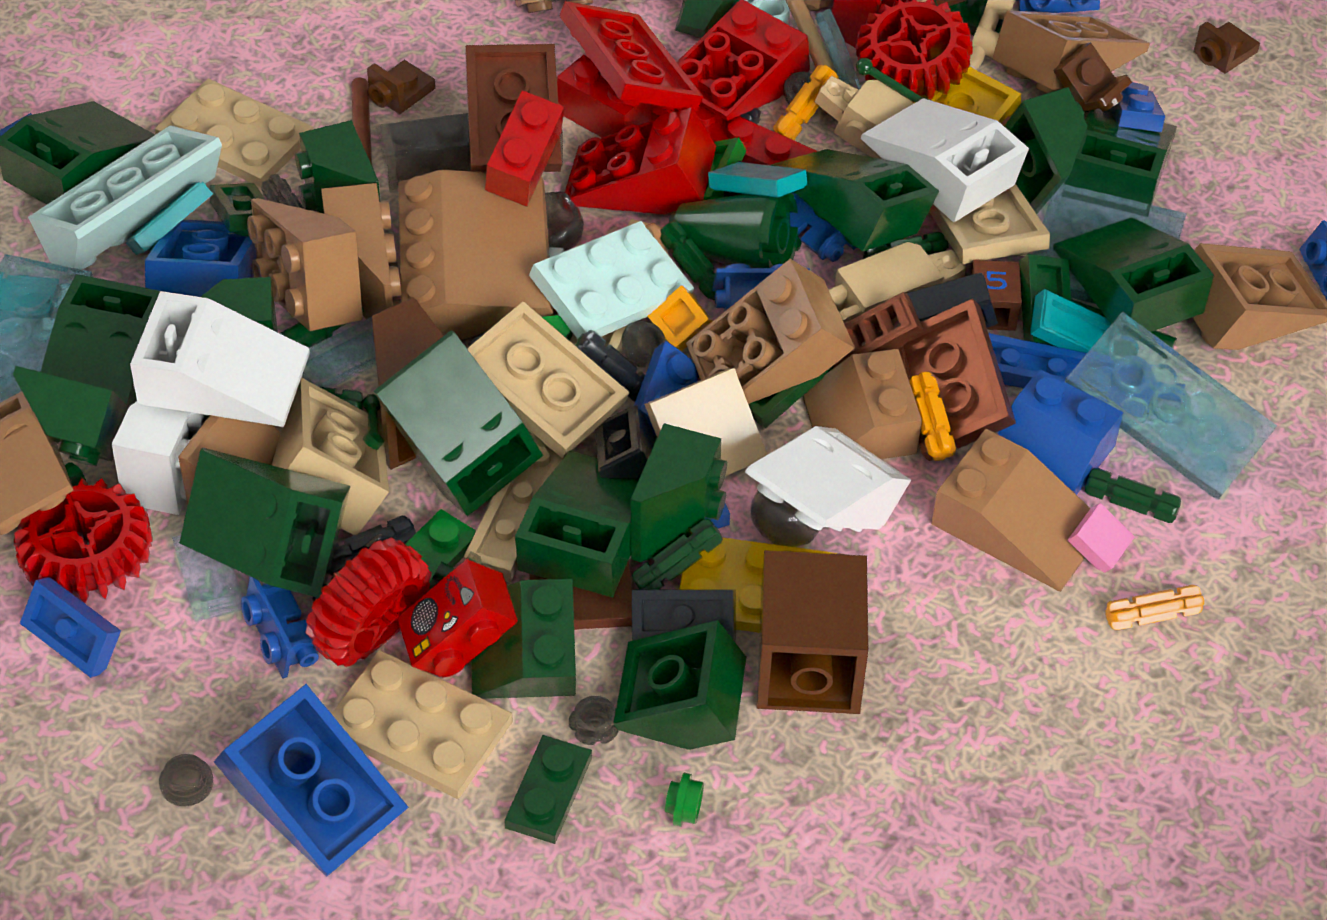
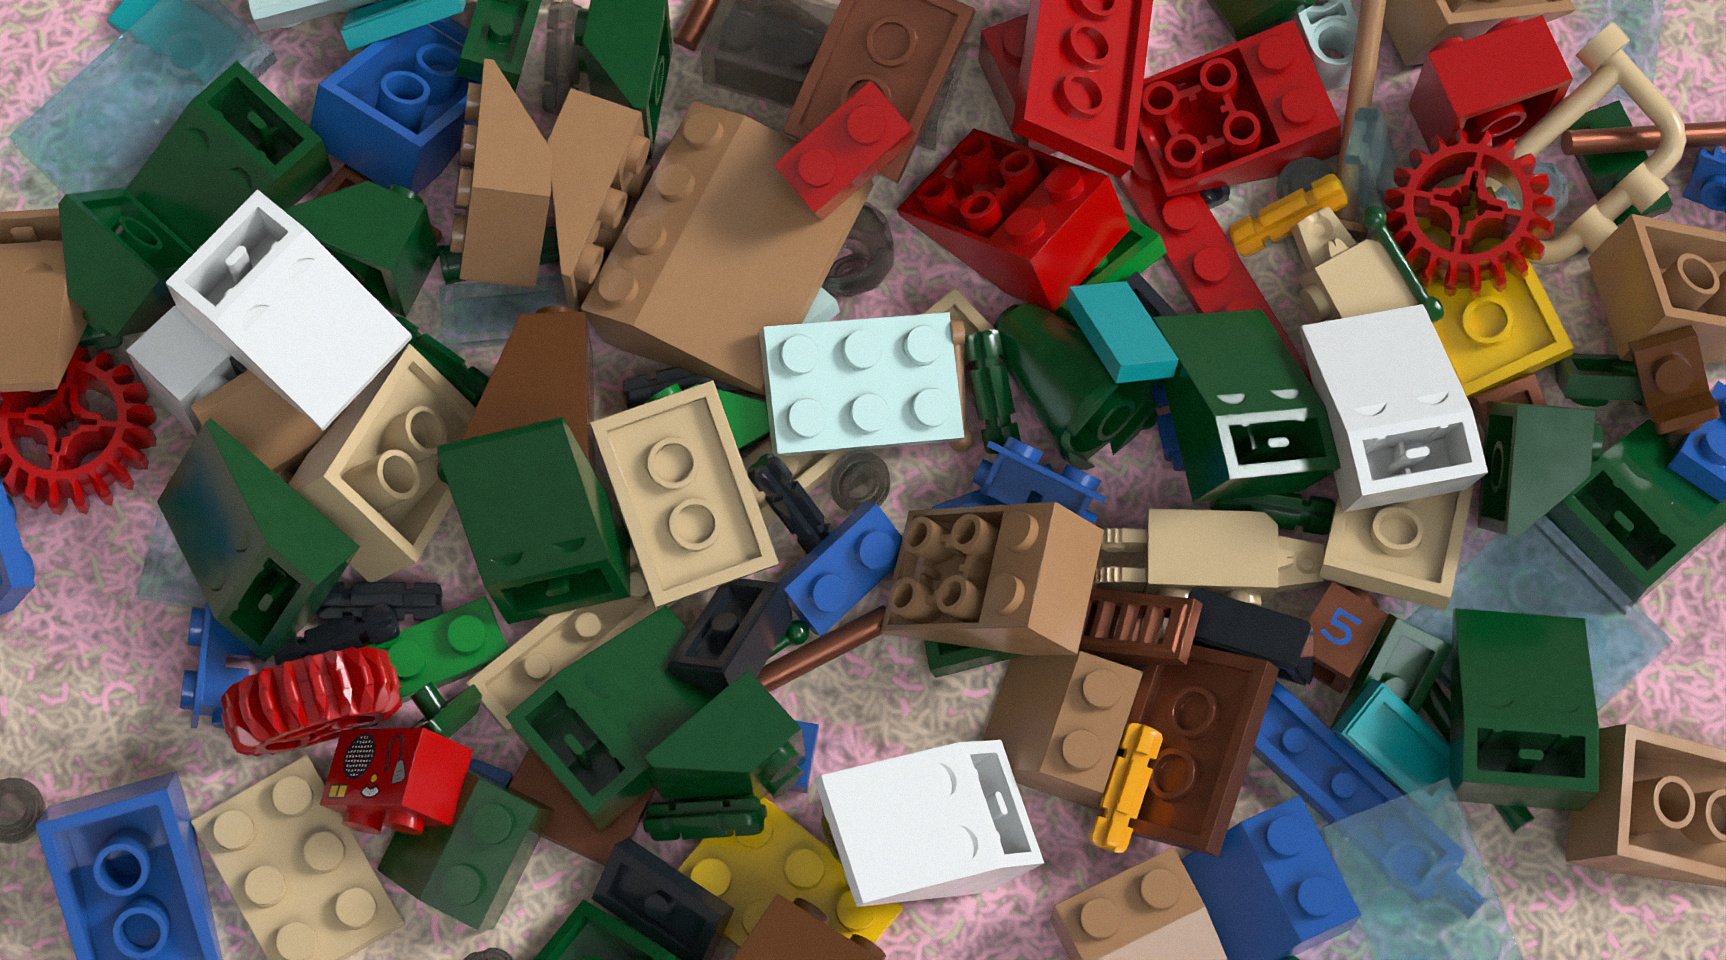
camera: 30 degrees right, 20 degrees up
tile [645,368,767,476] -> none
light orange plate [648,285,713,352] -> none

